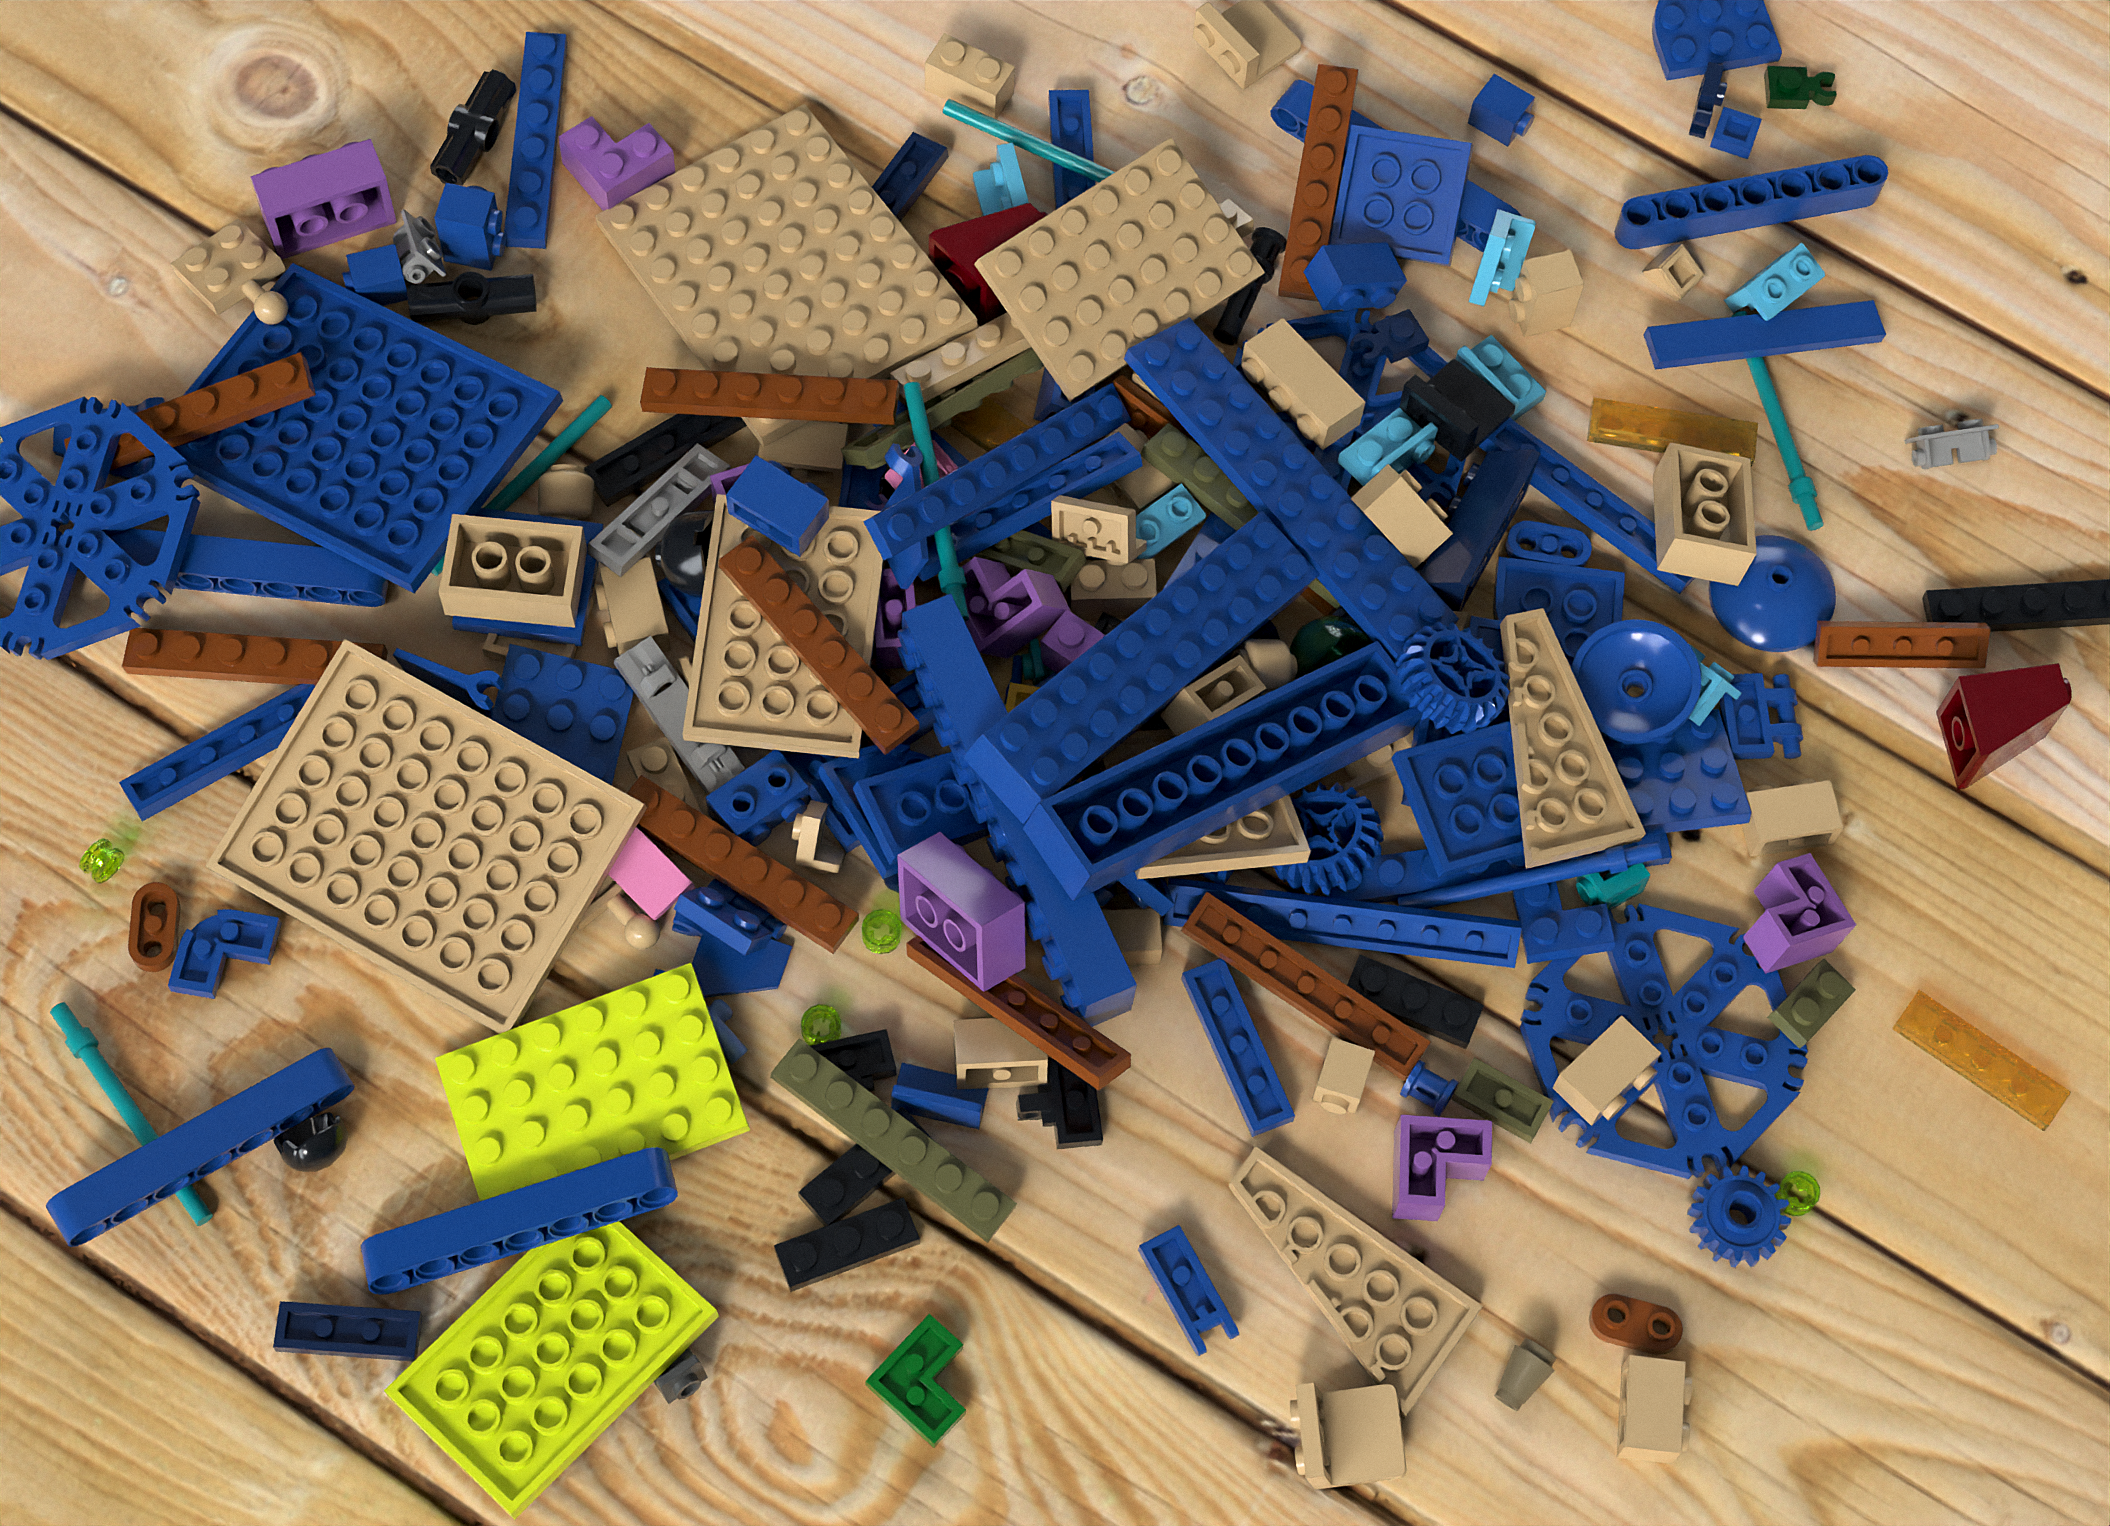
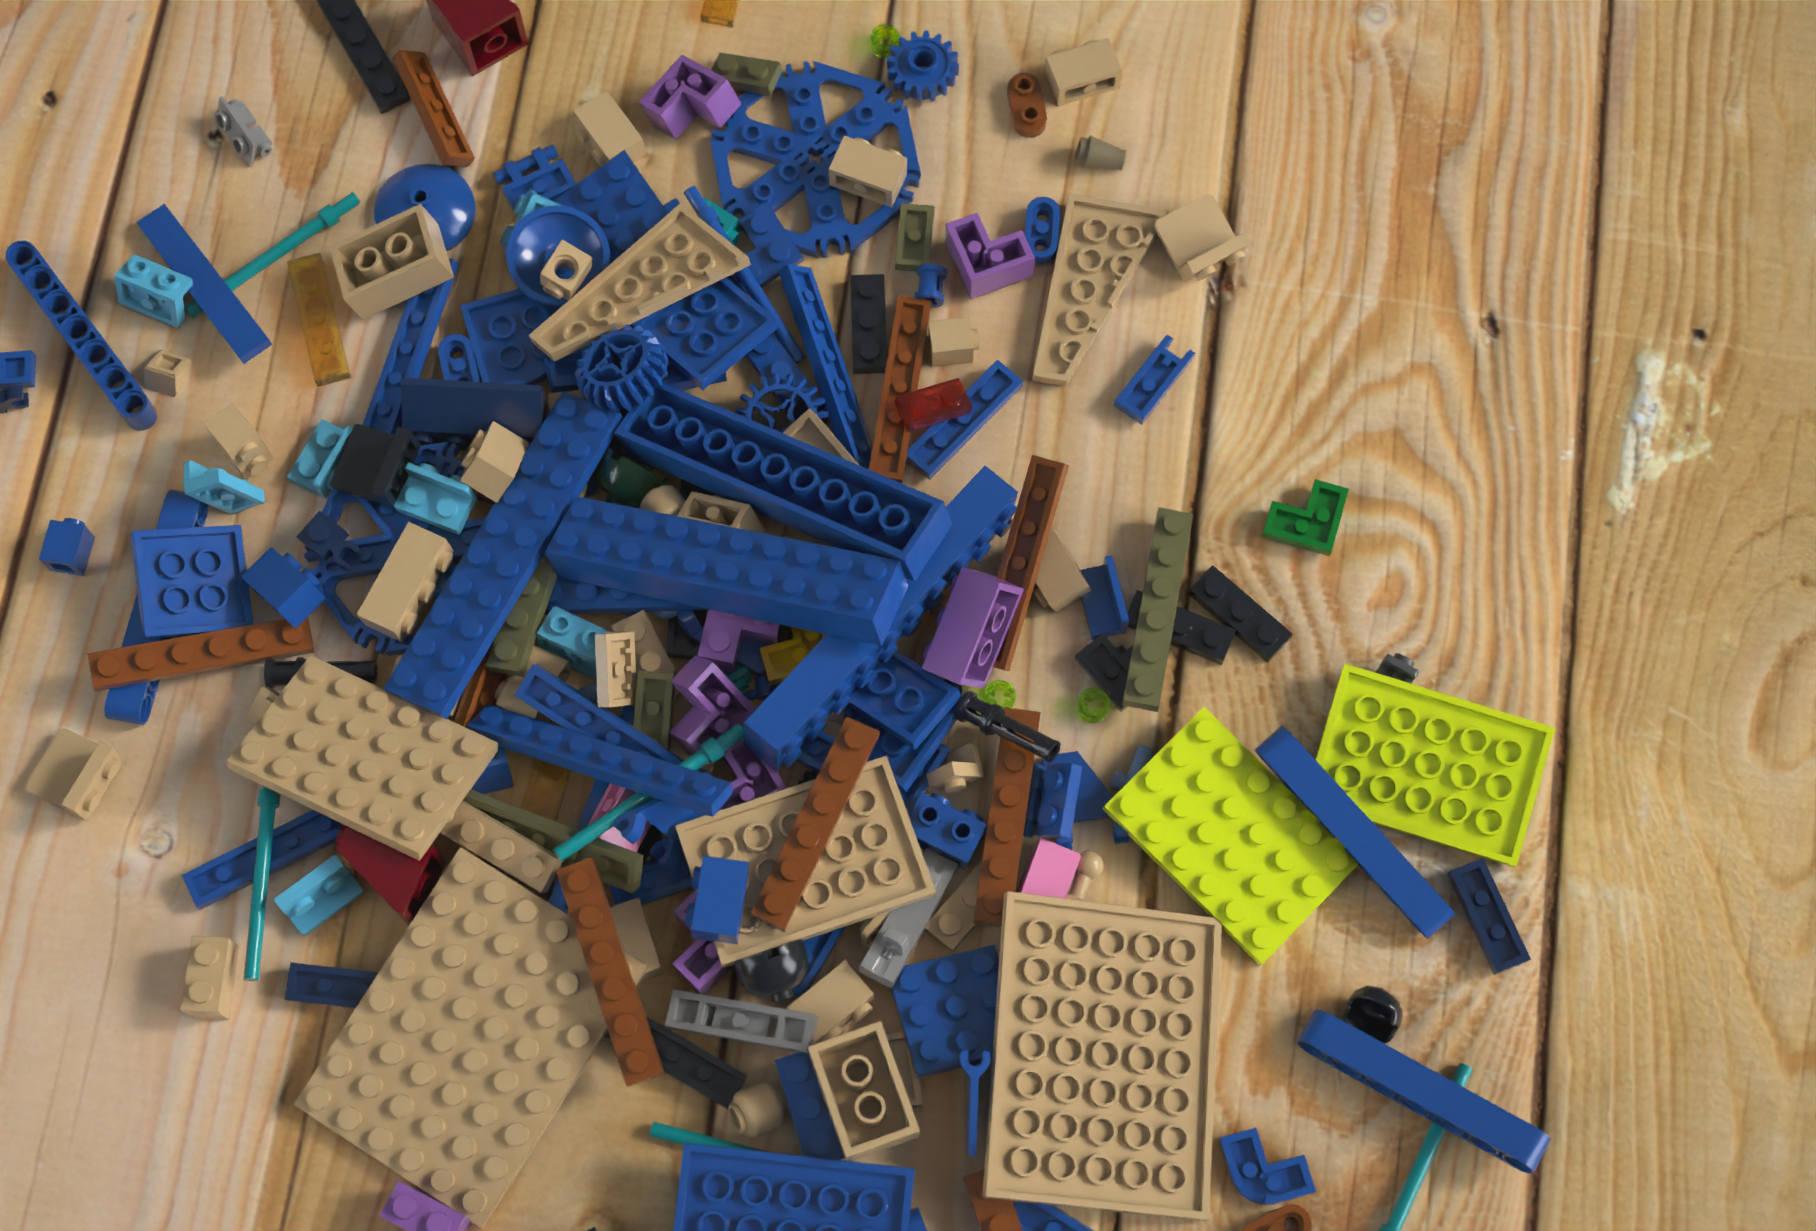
camera: 110 degrees left, 5 degrees up
black hinge [1016,1057,1103,1149] -> none
none -> tan brick [540,240,592,300]
none -> clear red plate [894,378,973,432]
none -> black pin [954,691,1061,763]
none -> blue plate [1025,197,1060,264]

